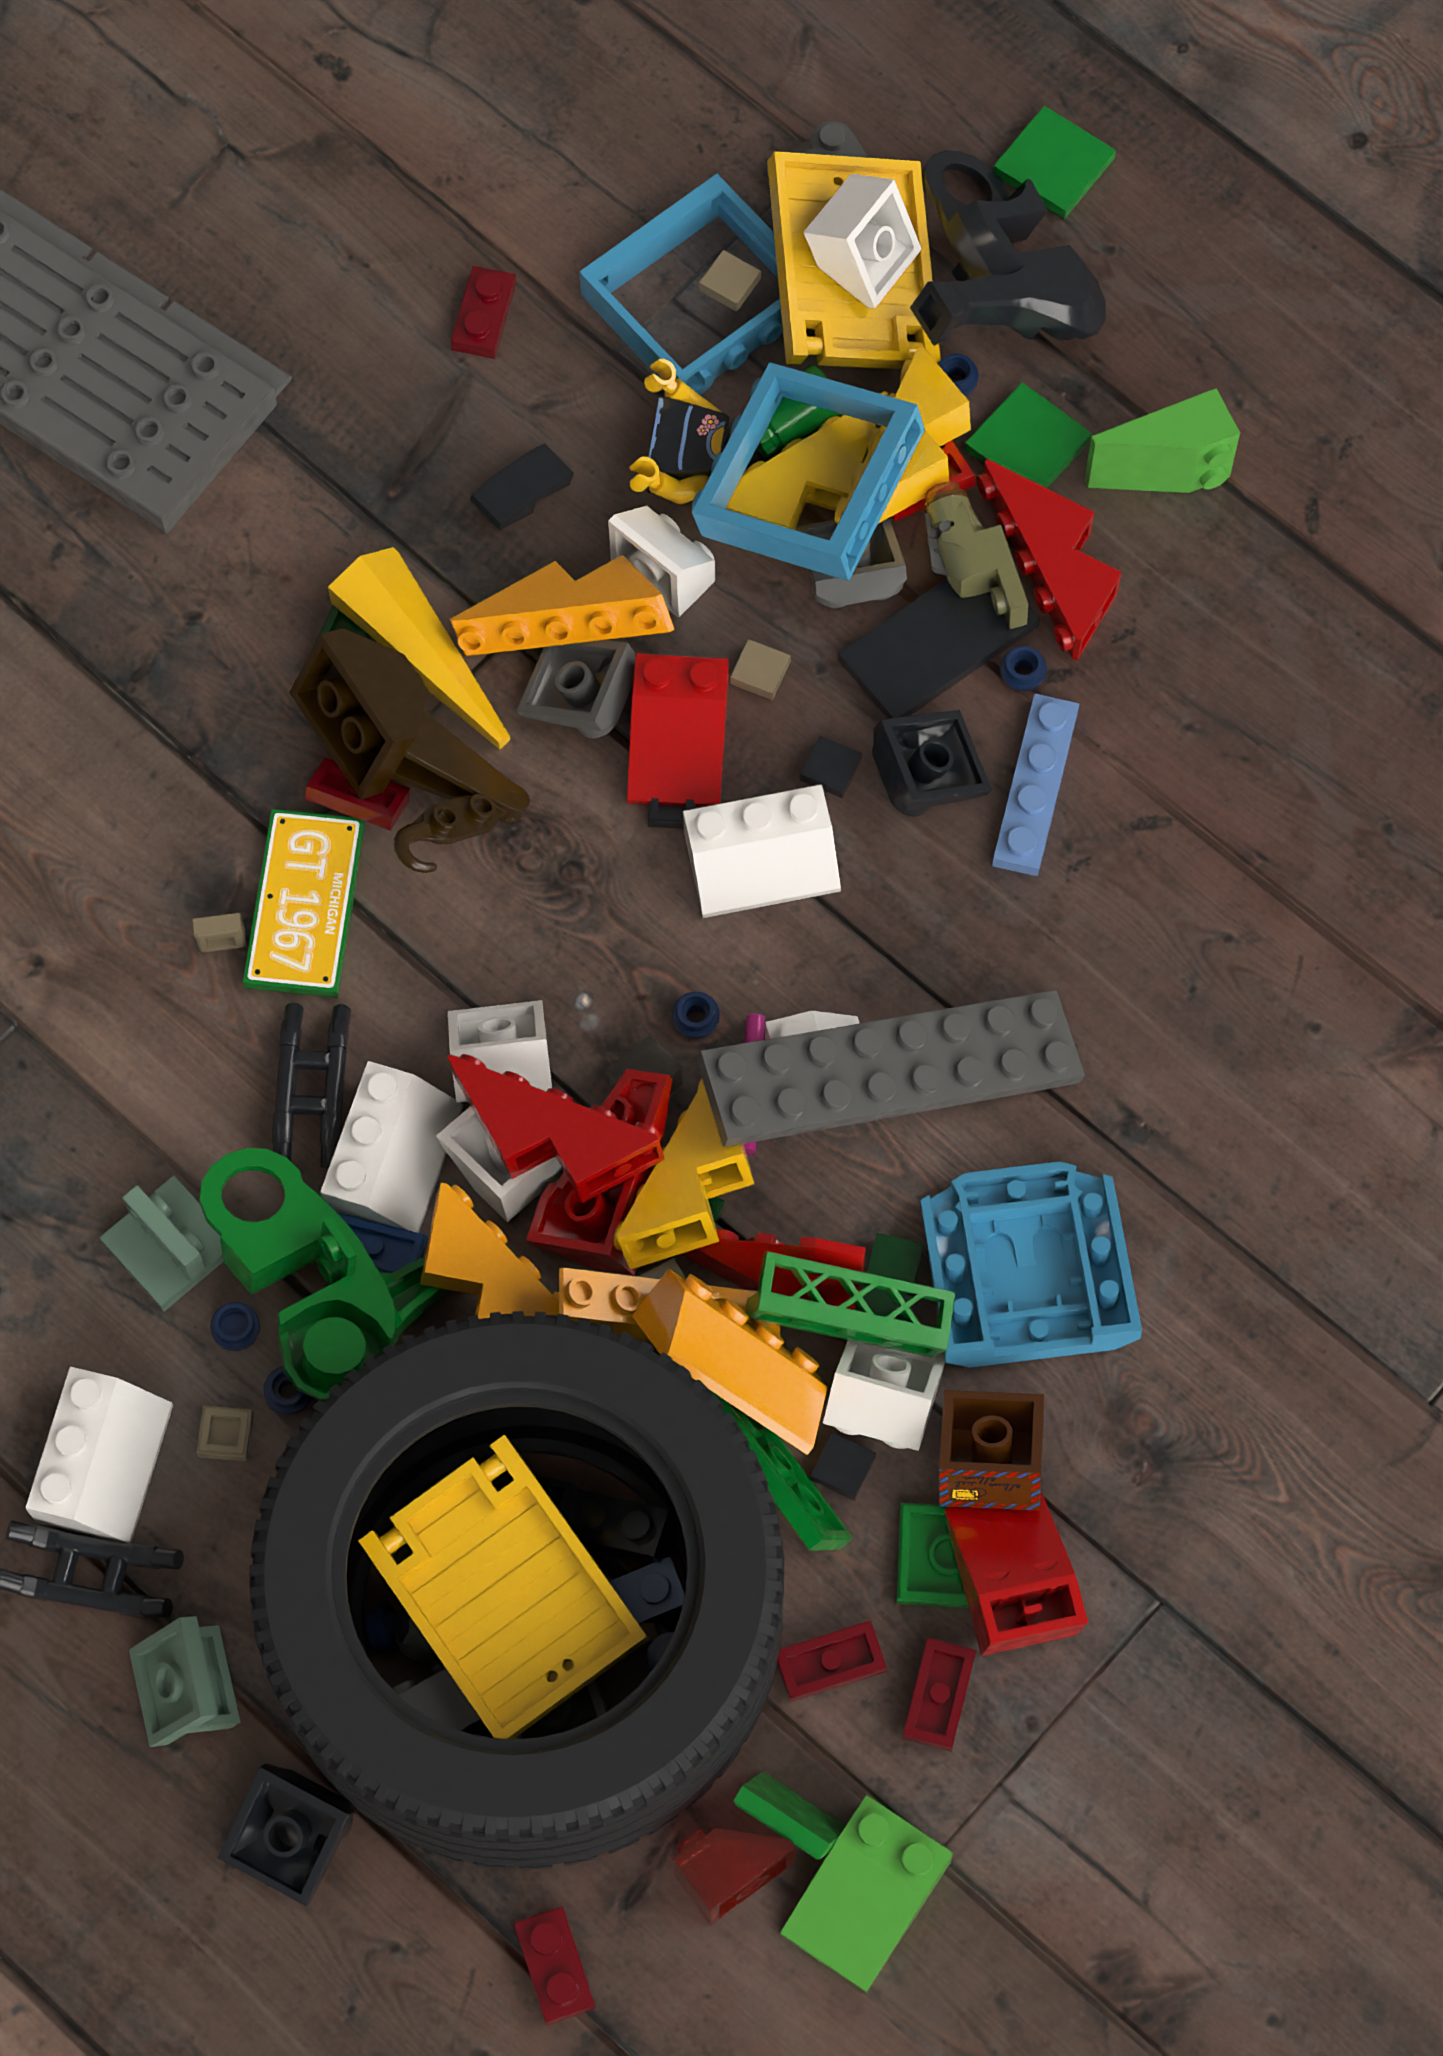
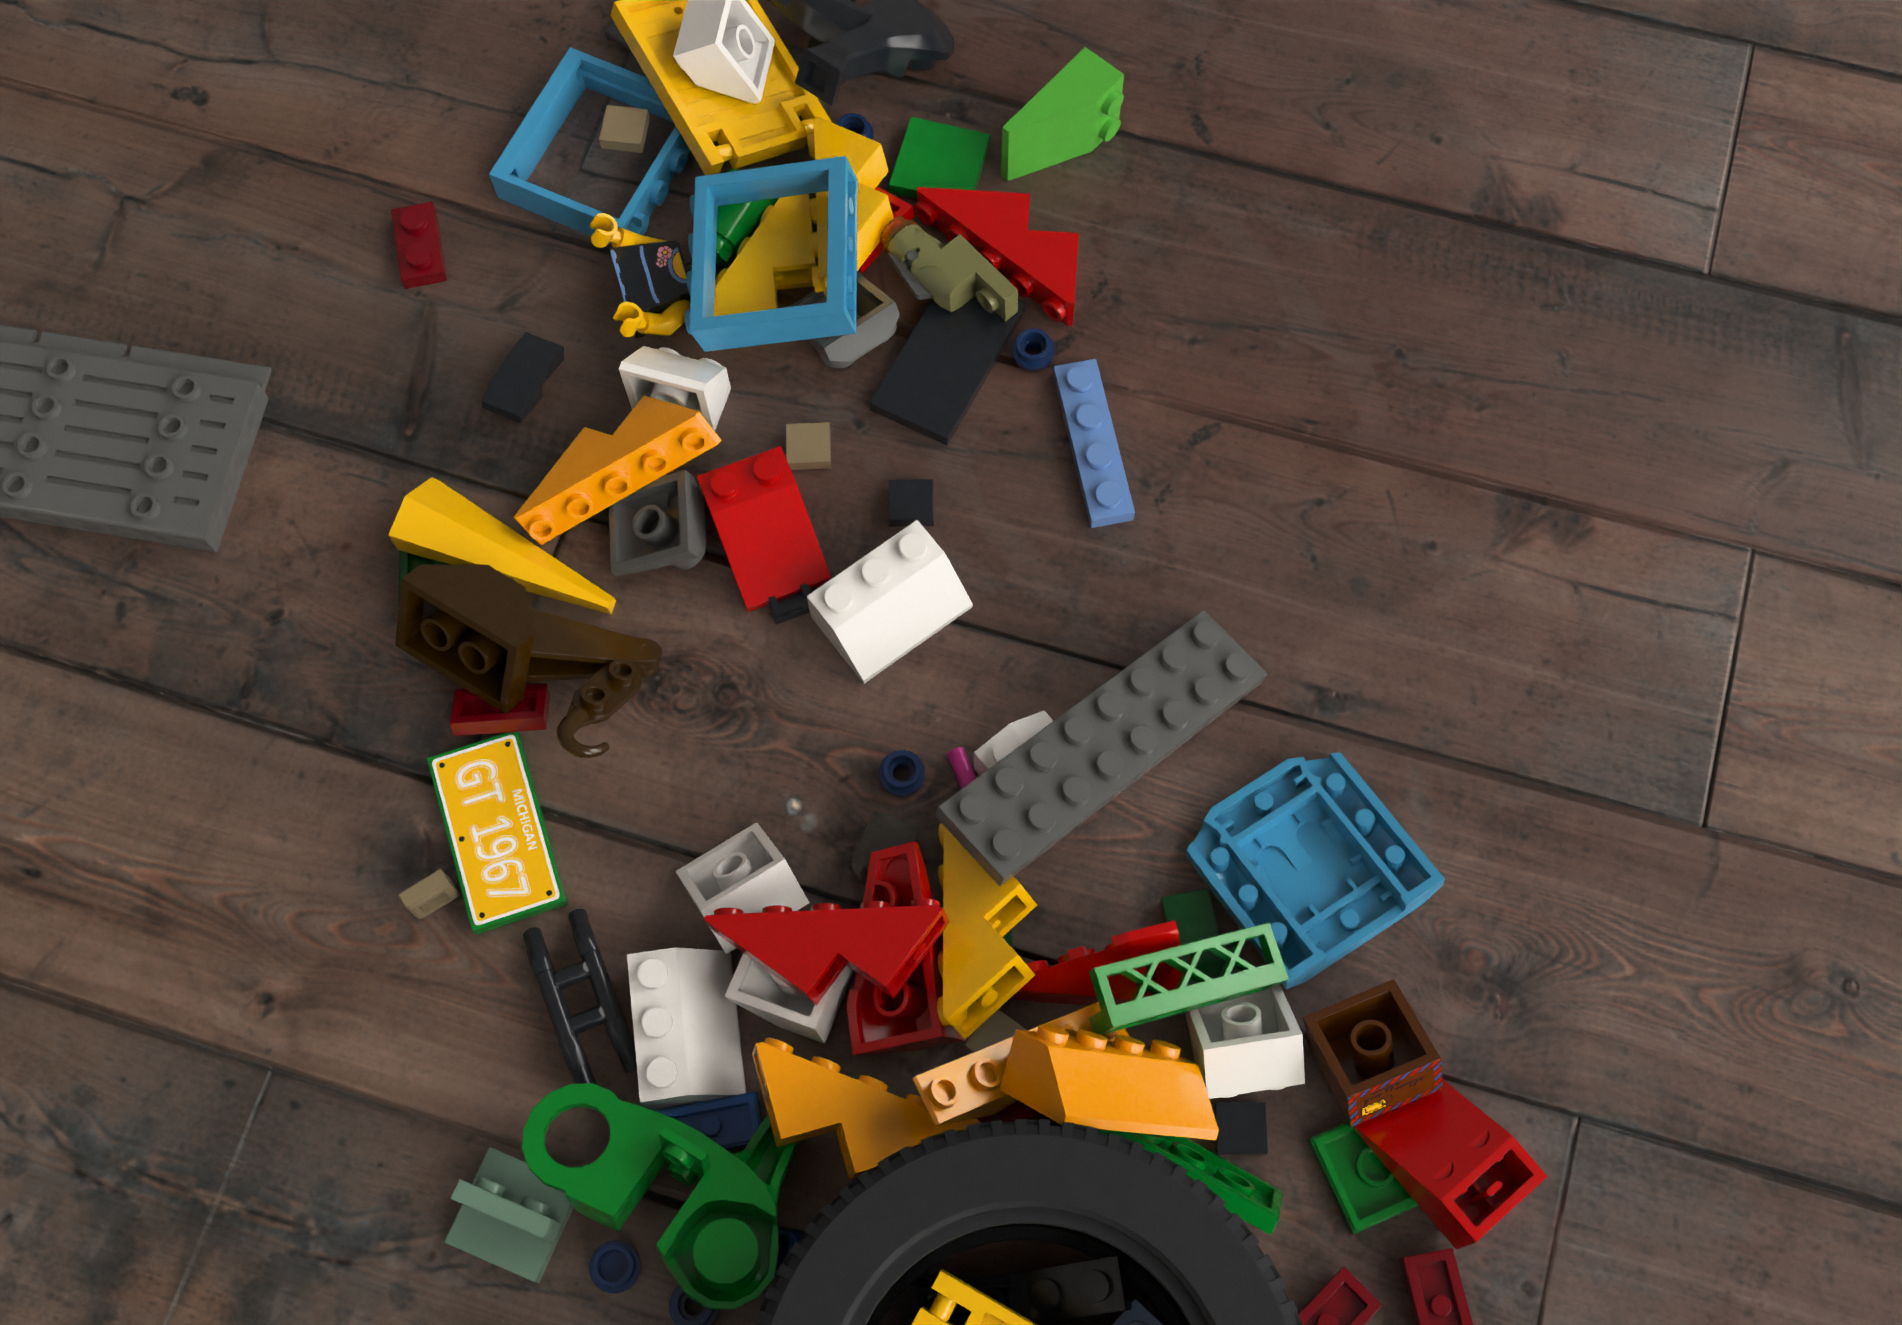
camera: 25 degrees left, 0 degrees up
black slope [872,710,992,817] -> none

